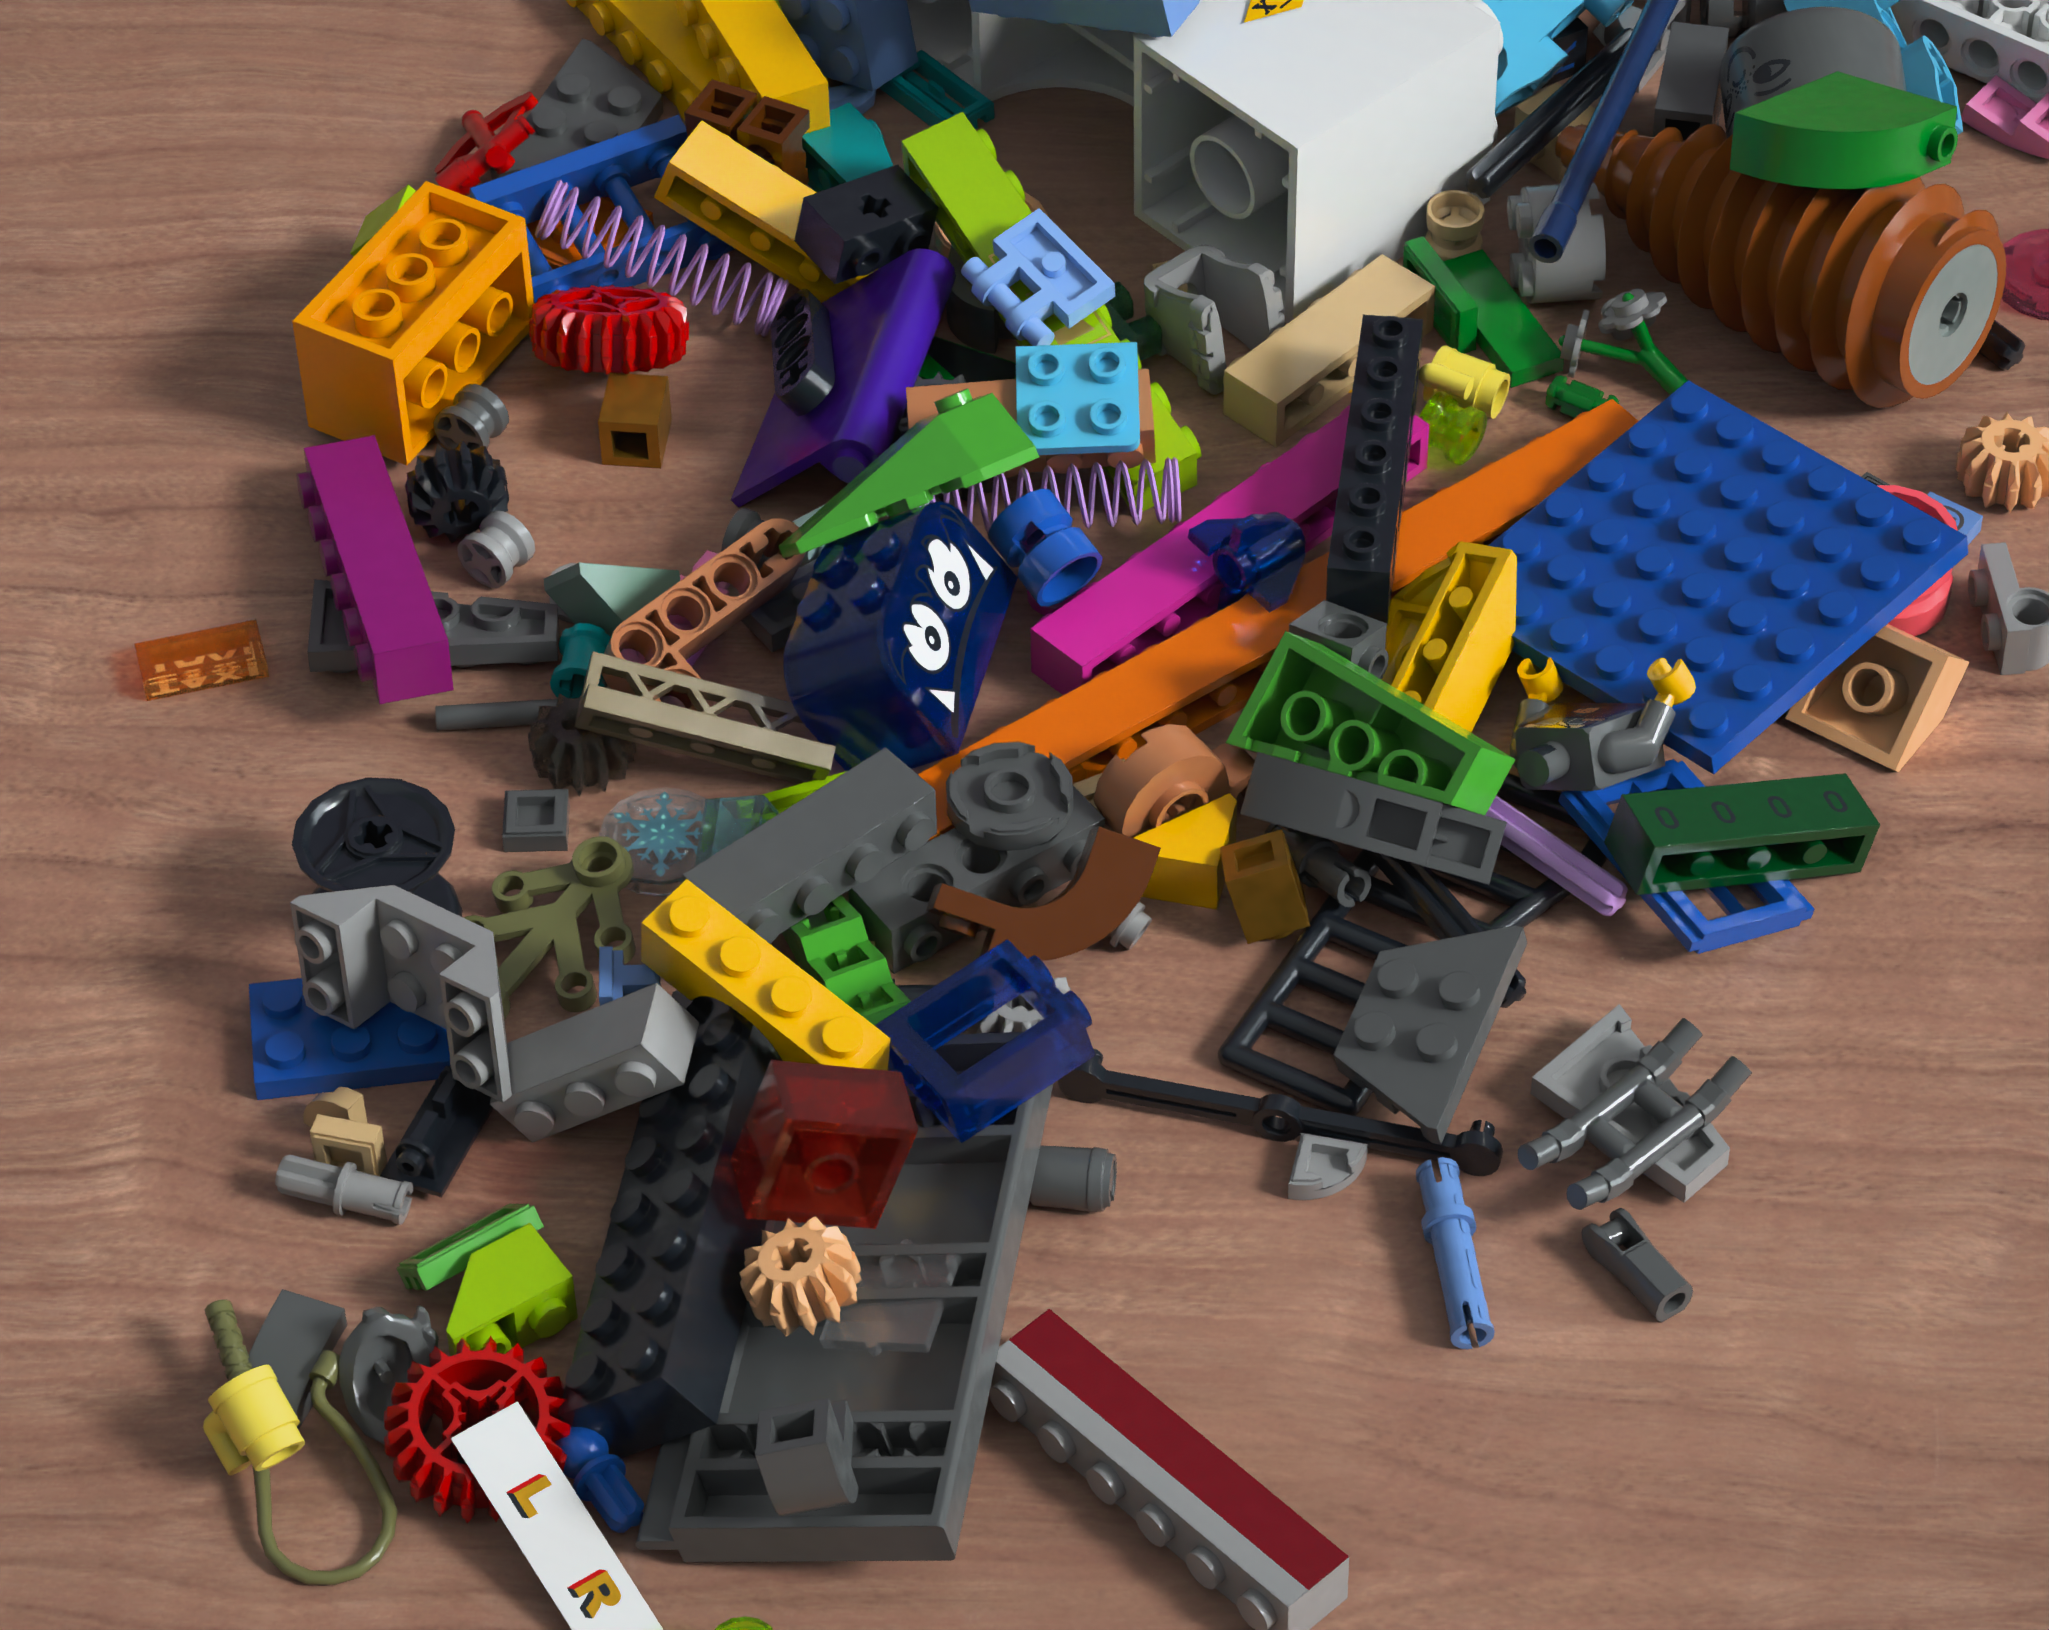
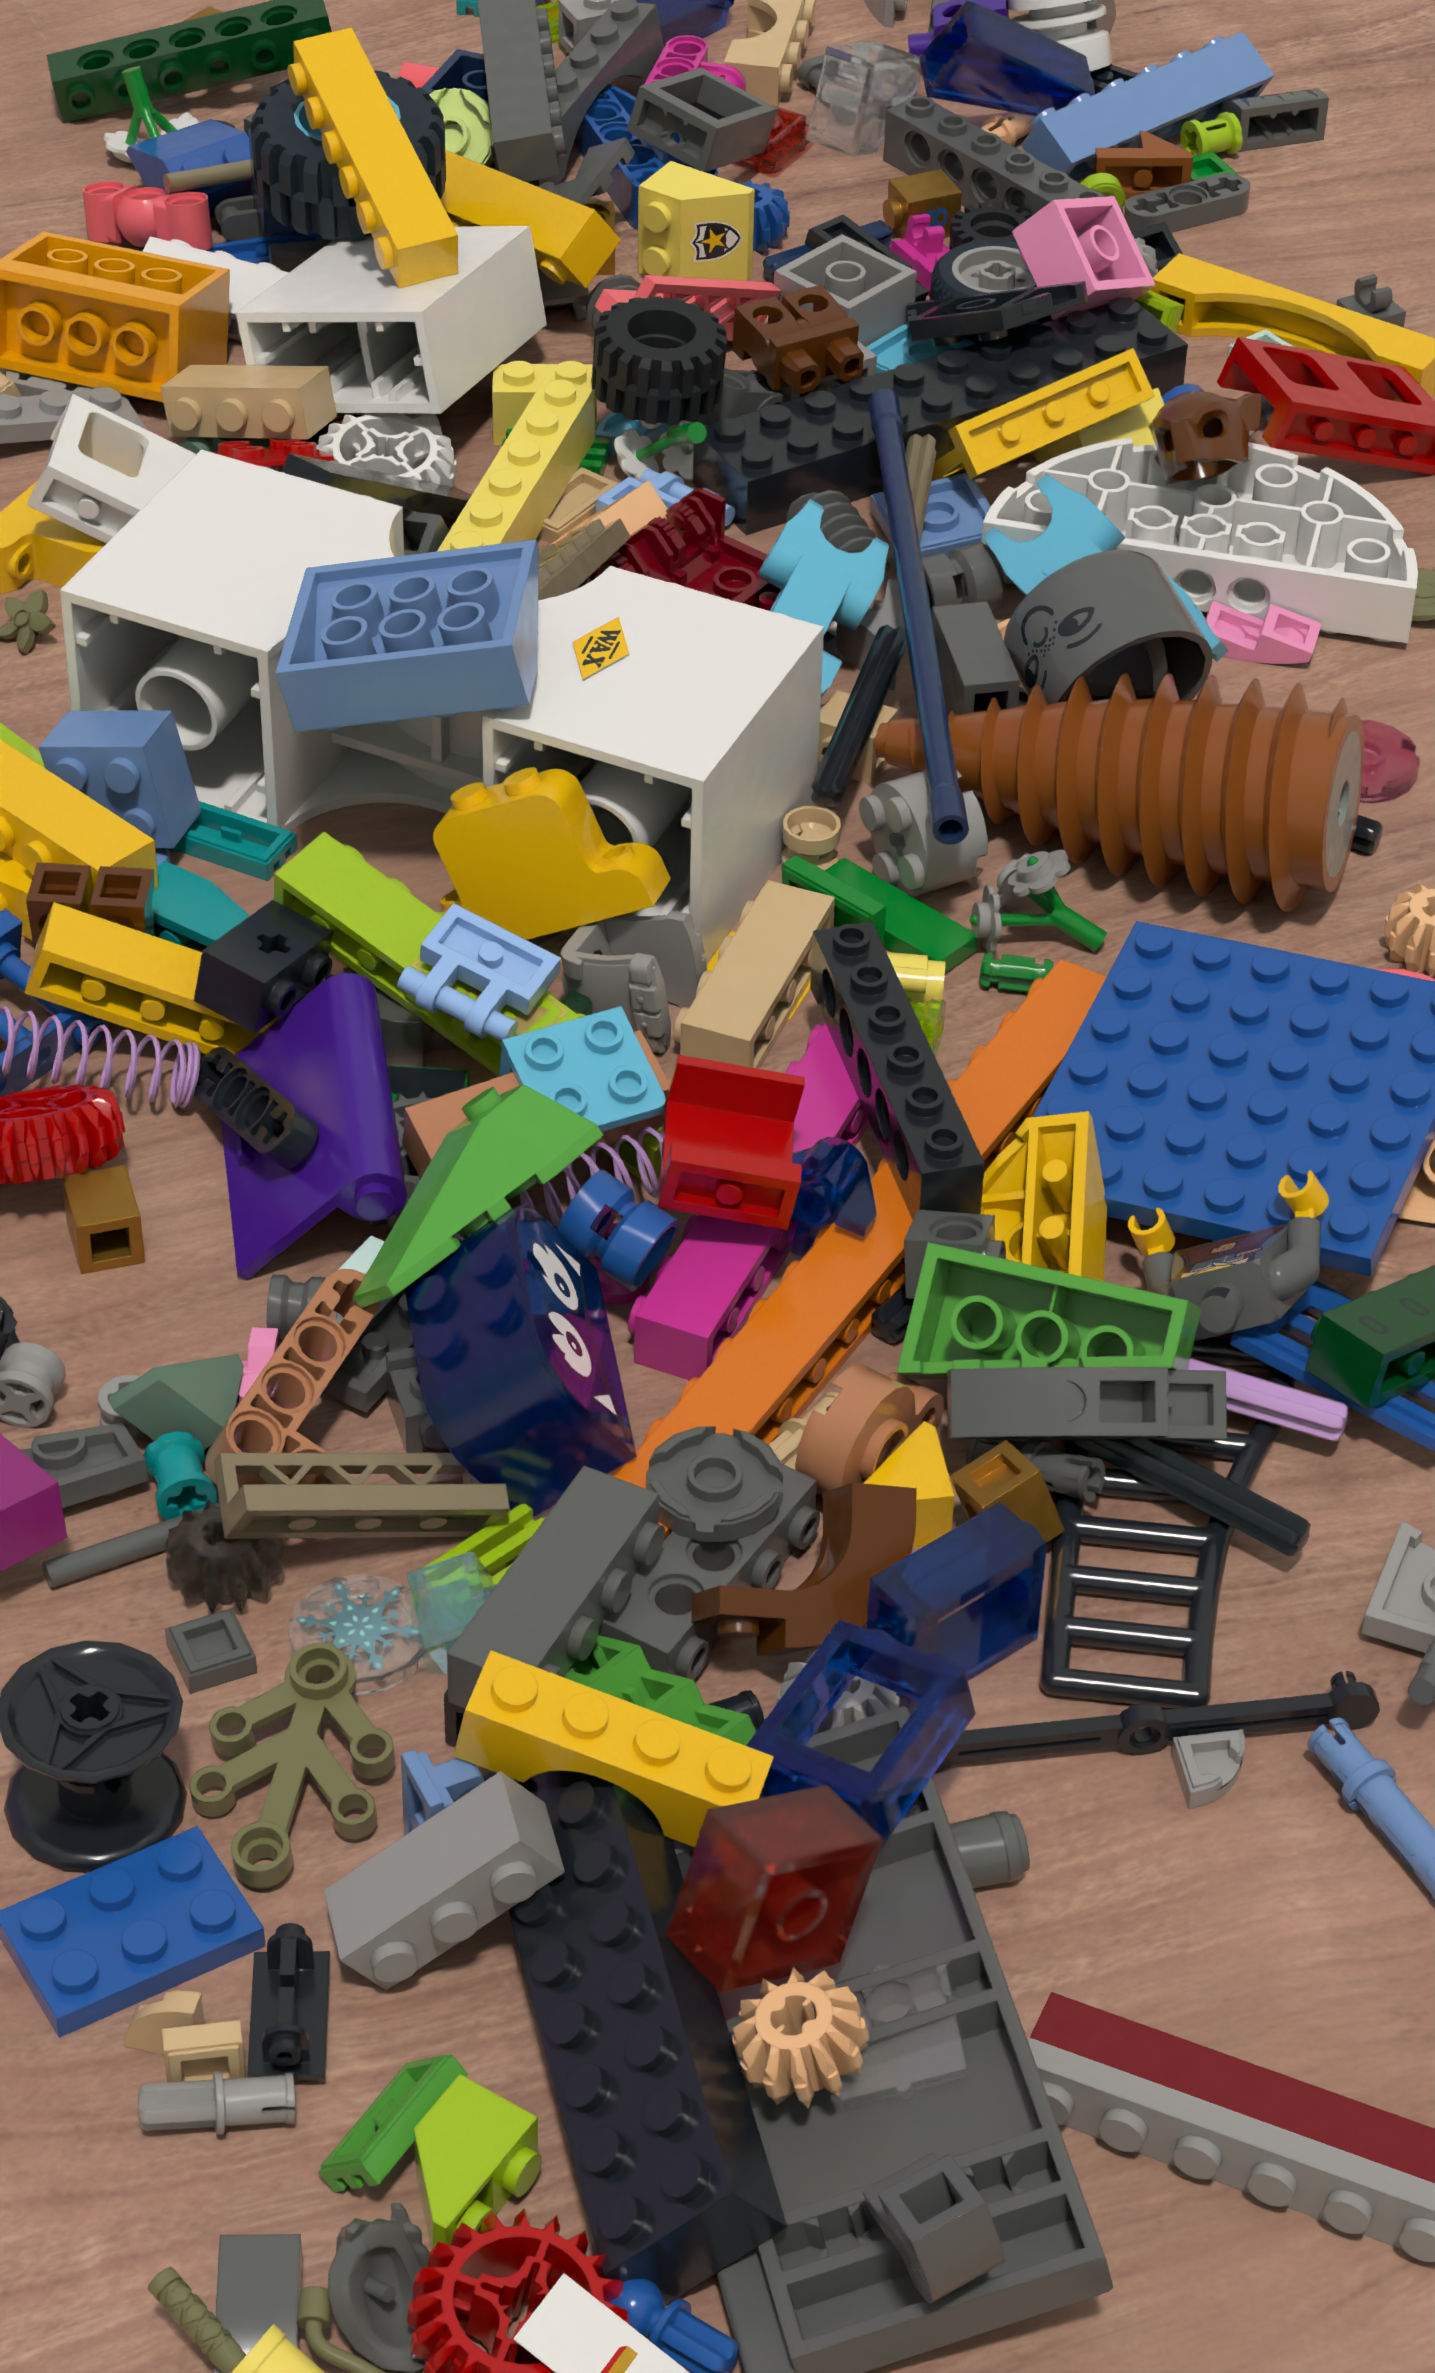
camera: 25 degrees left, 5 degrees down
light grey slope [290,885,512,1103] -> none
dark grey wing [1334,926,1528,1145] -> none
green brick [1729,71,1958,189] -> none
none -> yellow brick [433,767,671,940]
none -> red panel [658,1054,805,1230]
none -> clear blue window [865,1502,1047,1716]

